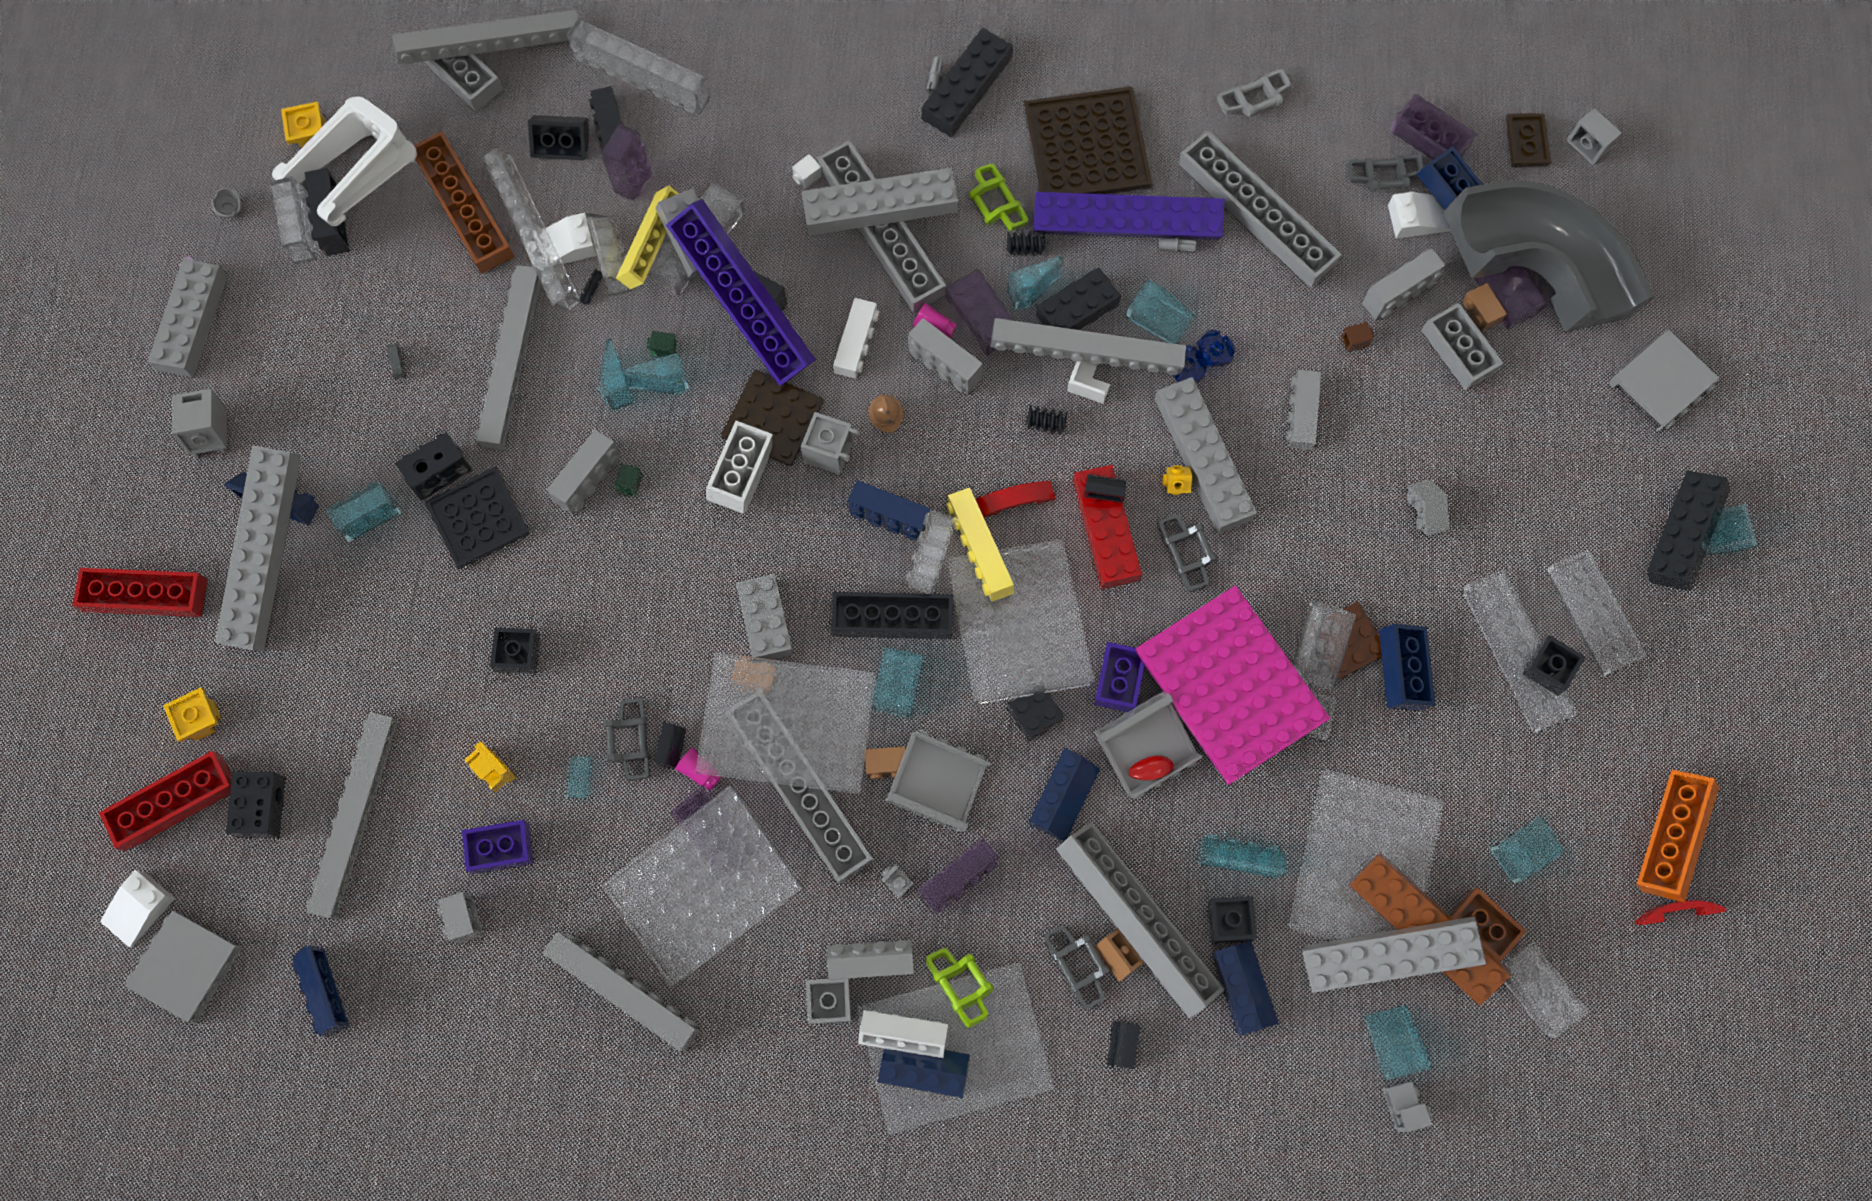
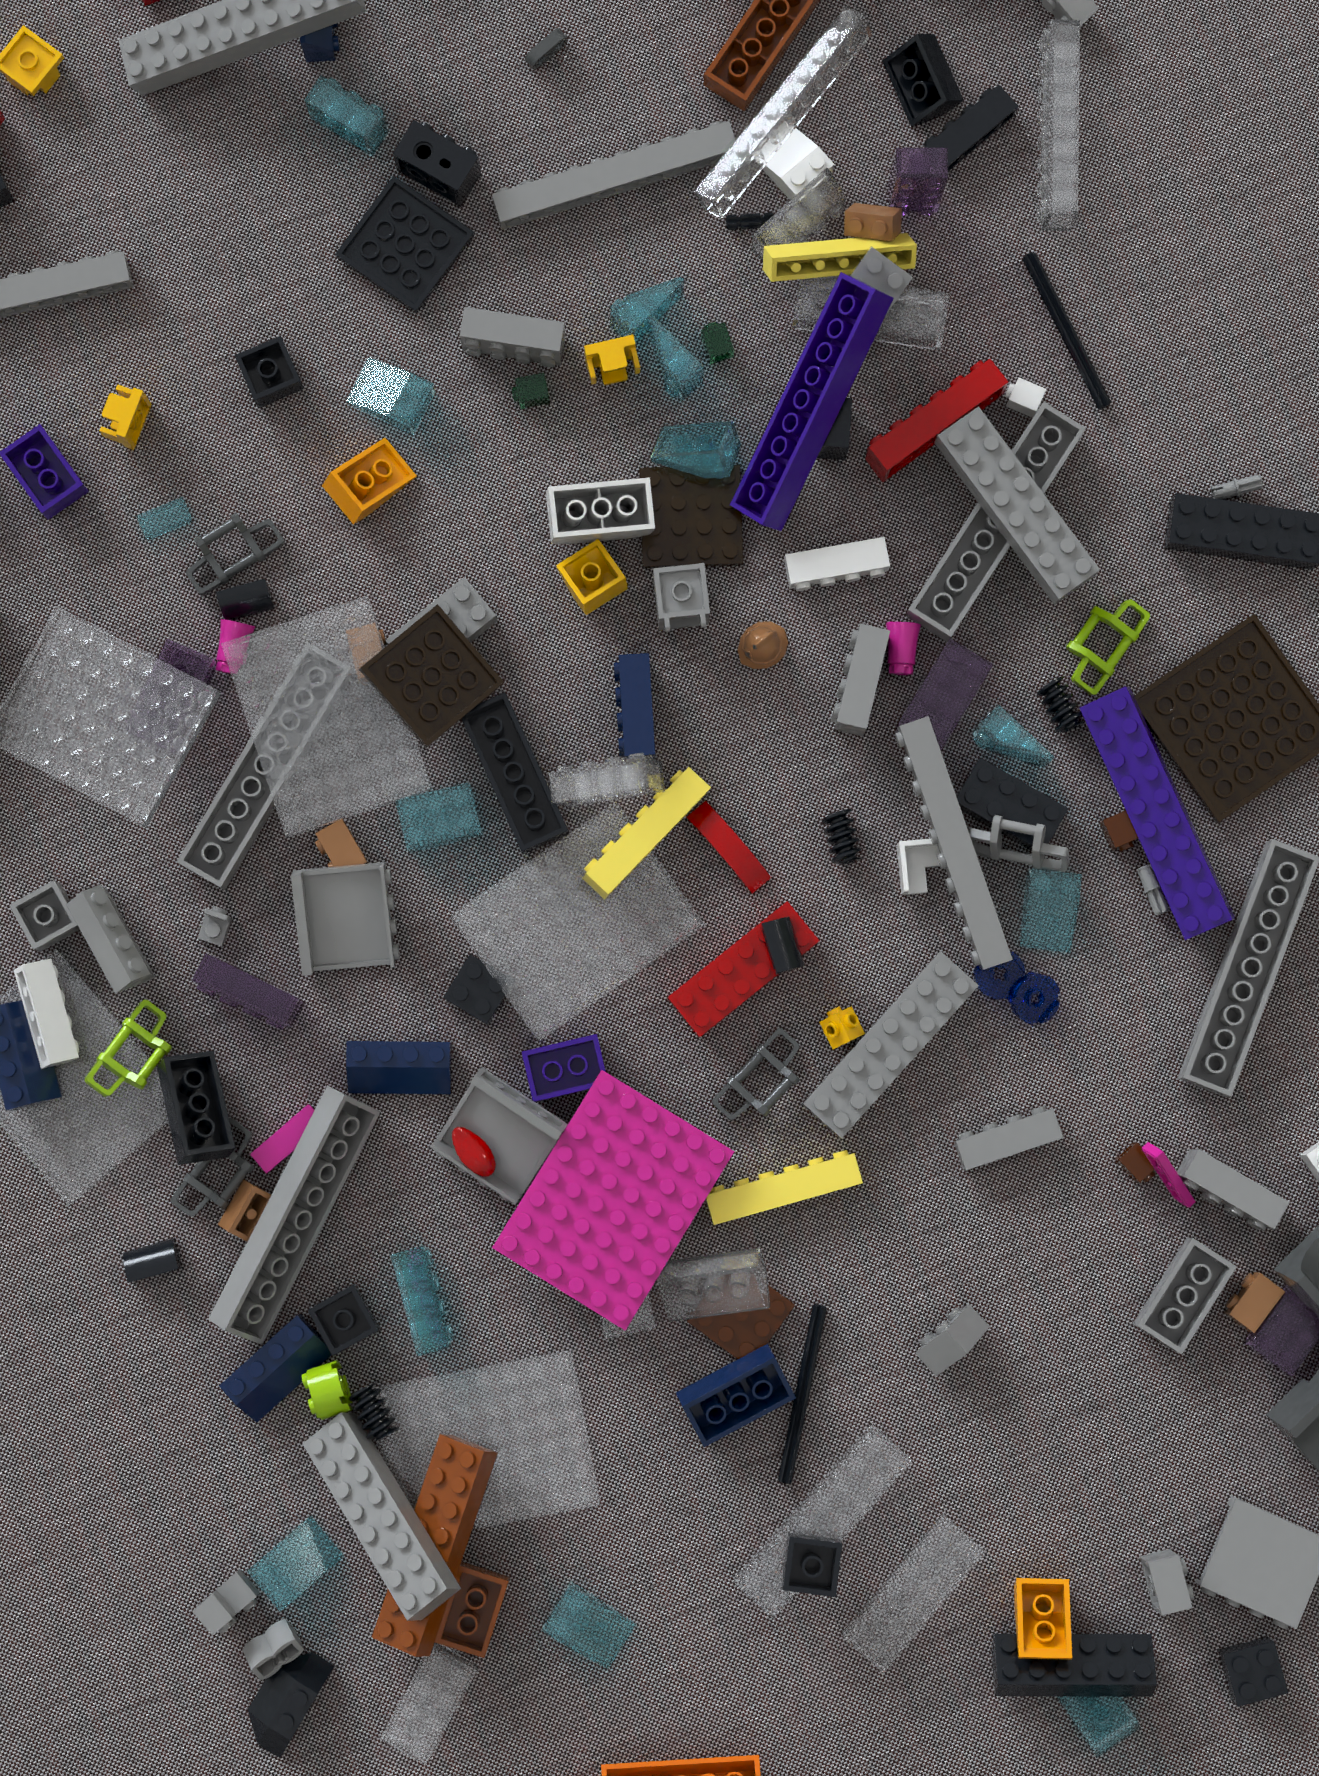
camera: 60 degrees right, 10 degrees up
none -> black brick [157,1050,235,1165]
none -> light grey brick [242,1619,304,1680]
none -> black wedge [248,1652,335,1758]
none -> dark pink tile [250,1104,314,1174]
none -> lime brick [301,1360,353,1420]
none -> light orange slope [322,438,417,525]
none -> clear light blue slope [346,358,436,435]
none -> black piece [348,1382,399,1441]
none -> dark brown plate [359,604,504,748]
none -> yellow slope [556,539,628,615]
none -> yellow panel [584,335,640,385]
none -> clear light blue slope [651,421,741,478]
none -> light yellow brick [706,1150,863,1225]
none -> black axle [778,1304,827,1484]
none -> medium nougat brick [844,203,902,241]
none -> red brick [865,358,1008,482]
none -> light grey bar [969,815,1070,872]
none -> light orange slope [1014,1578,1072,1660]
none -> black axle [1023,252,1111,410]
none -> reddish brown brick [1099,810,1138,852]
none -> light grey brick [1139,1549,1194,1616]
none -> dark pink tile [1142,1142,1196,1208]
none -> black brick [1217,1636,1288,1707]

